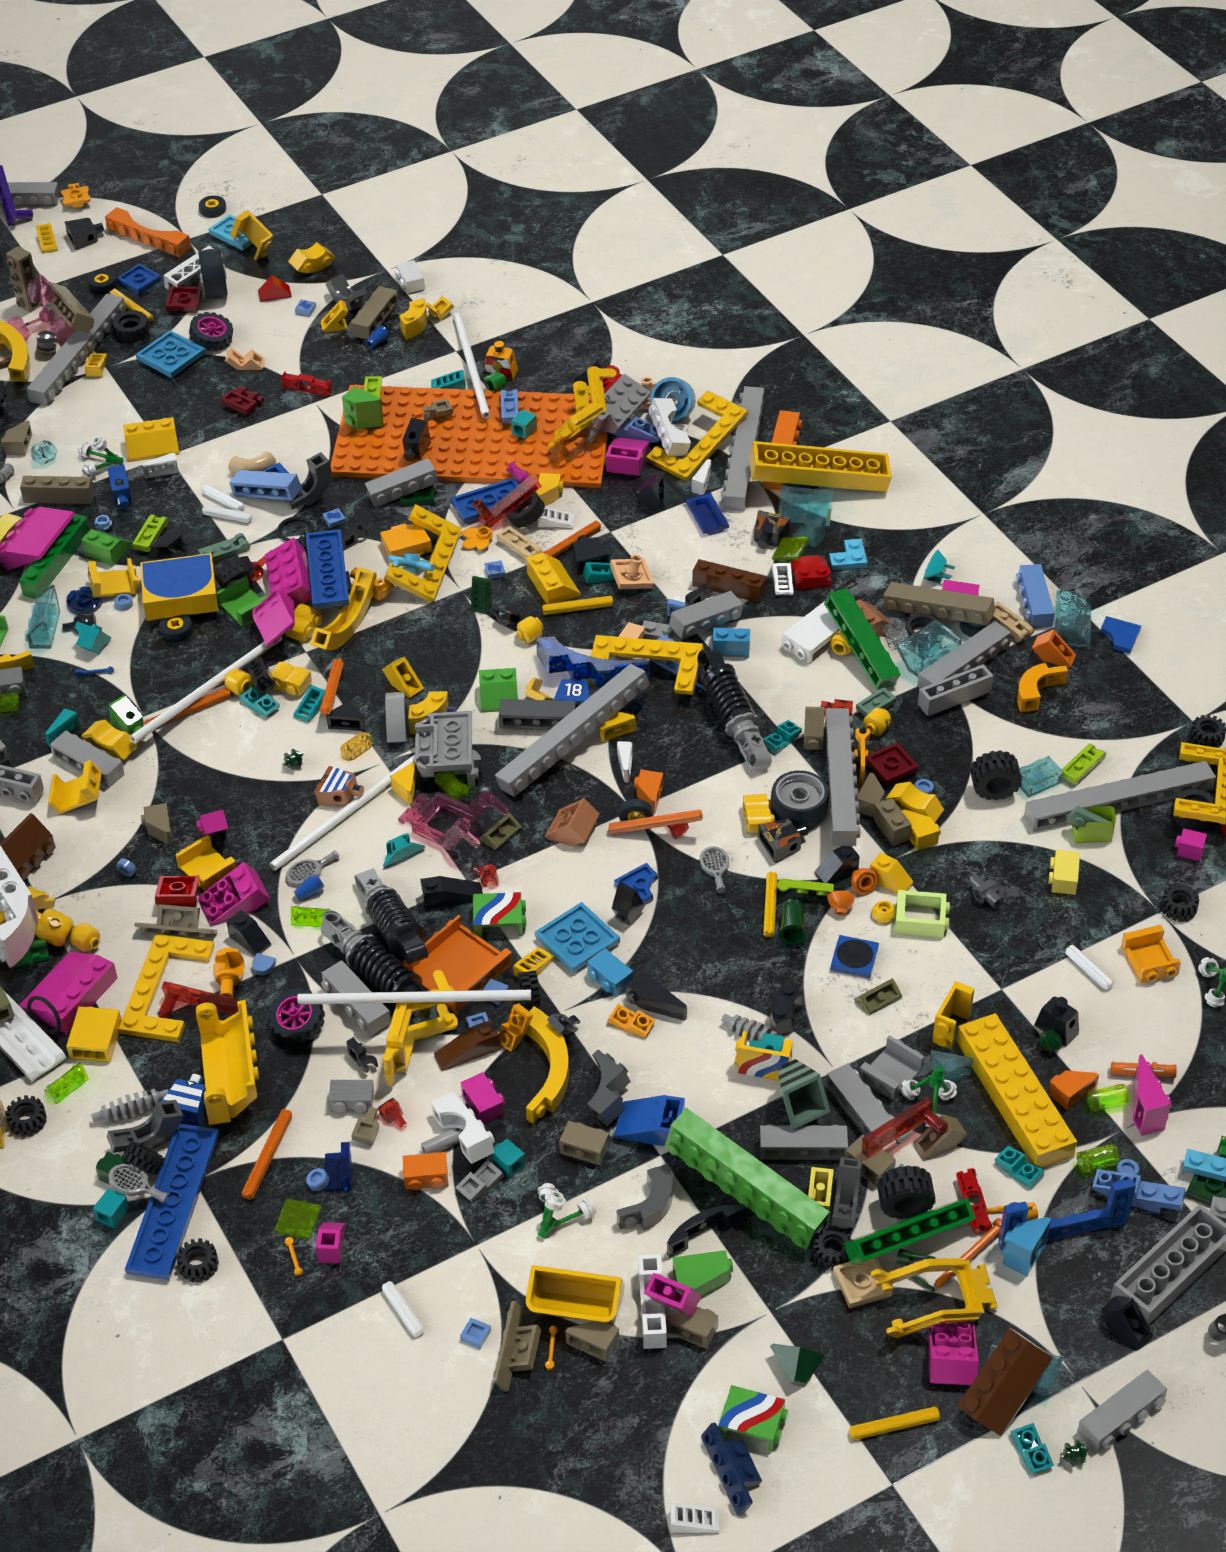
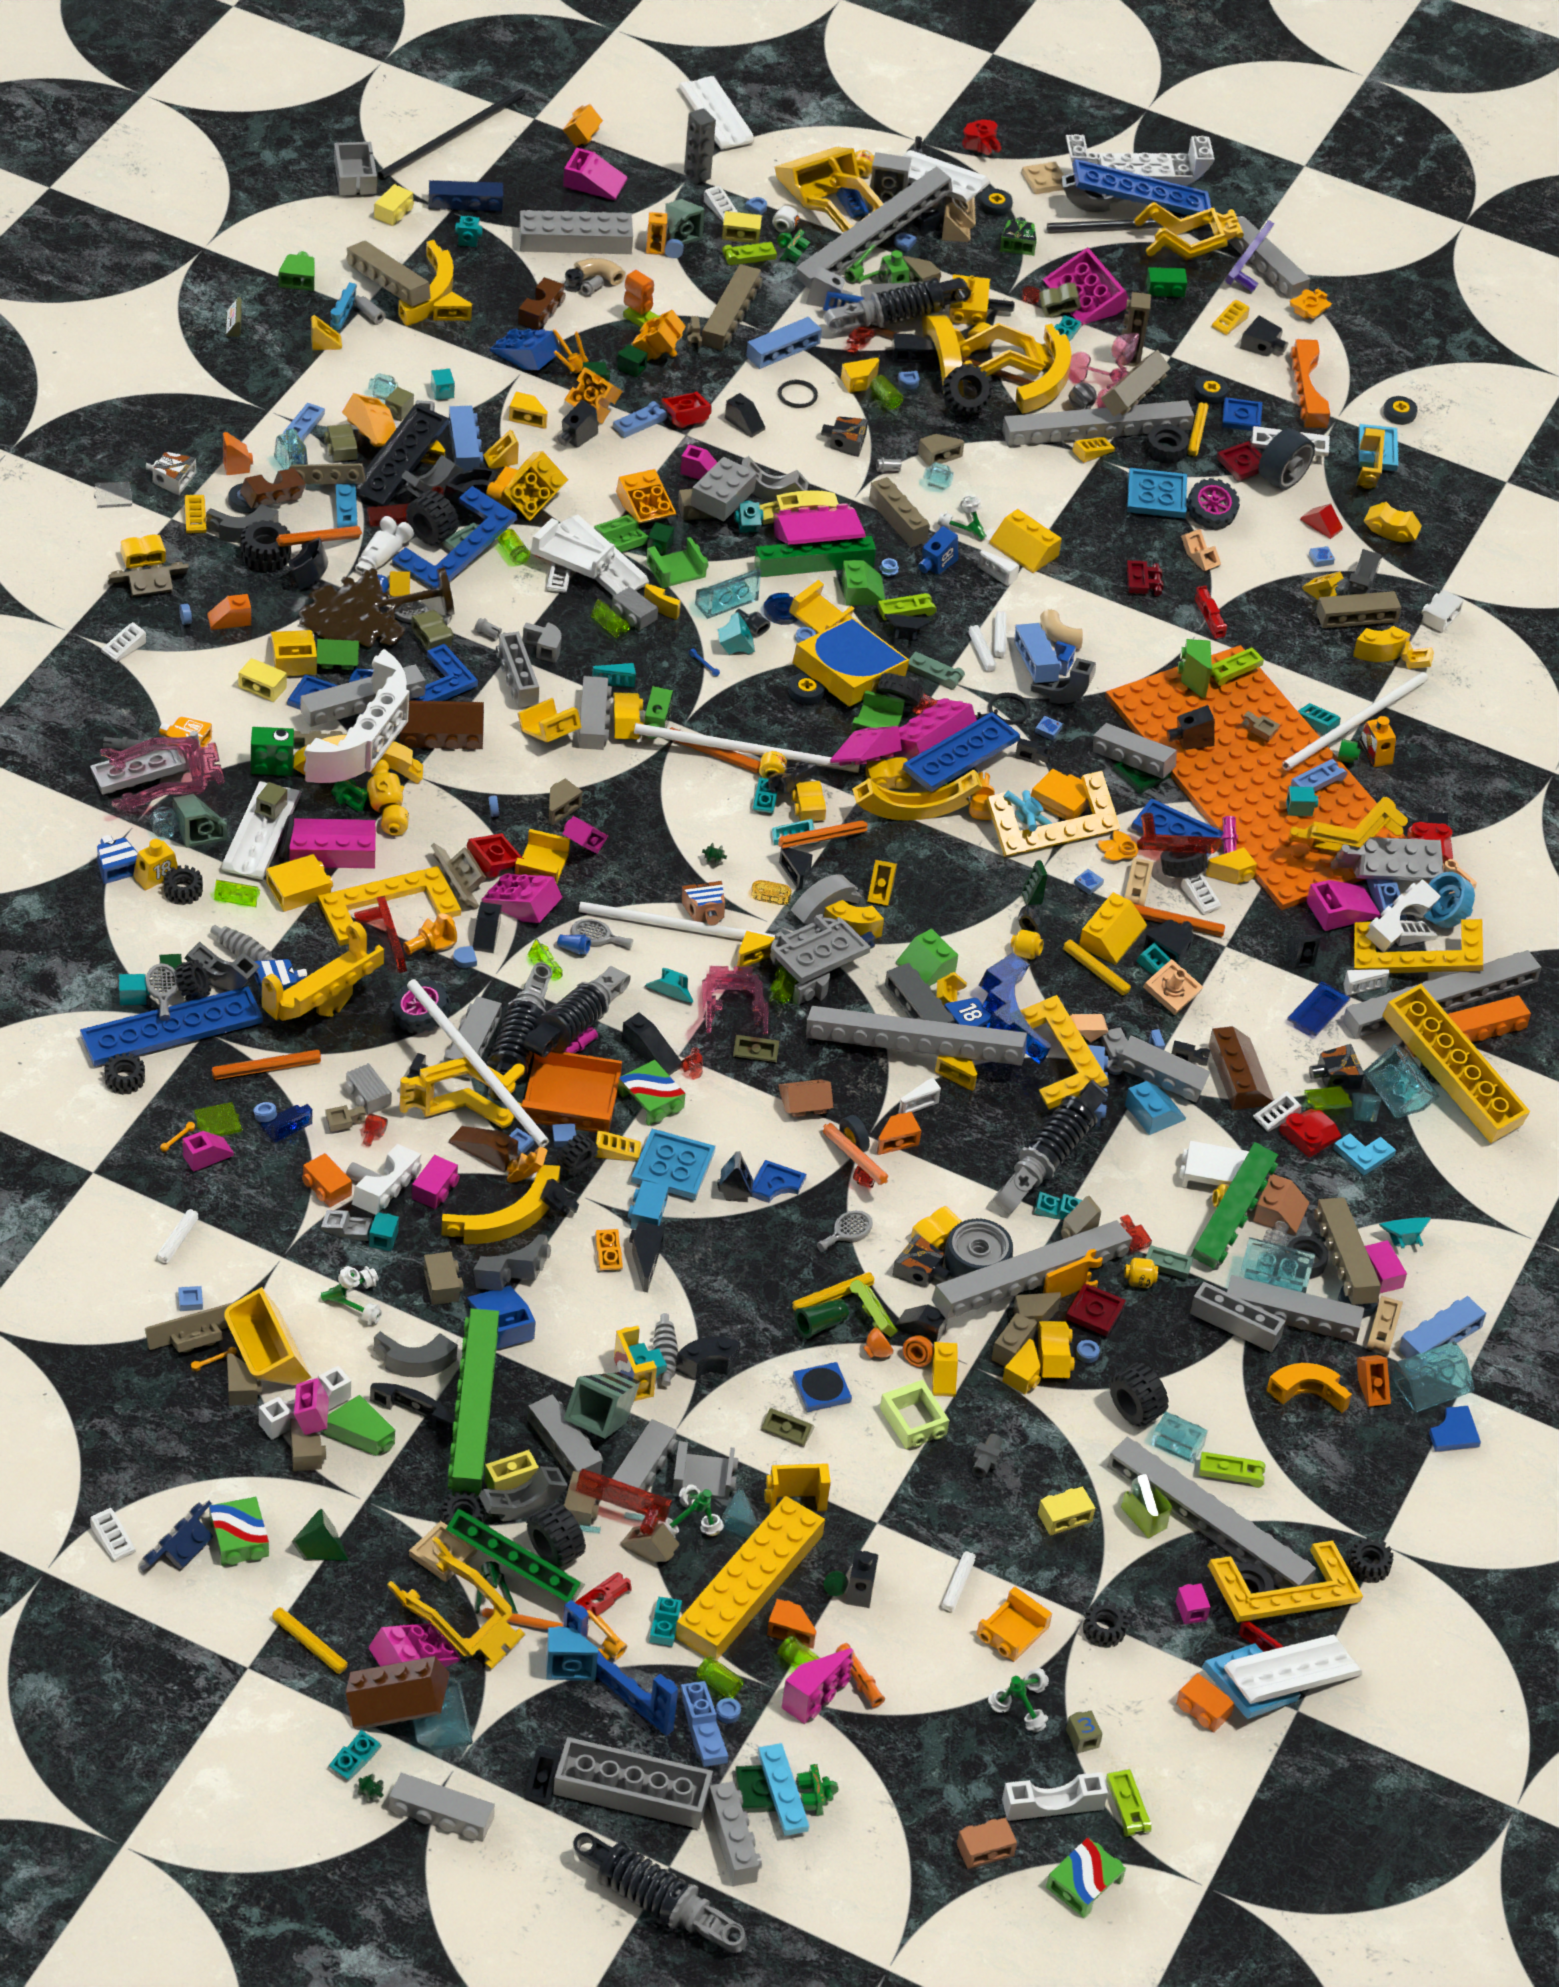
camera: 50 degrees right, 0 degrees up
blue cone [366,326,389,349] -> none
yellow plate [872,901,897,923] -> none

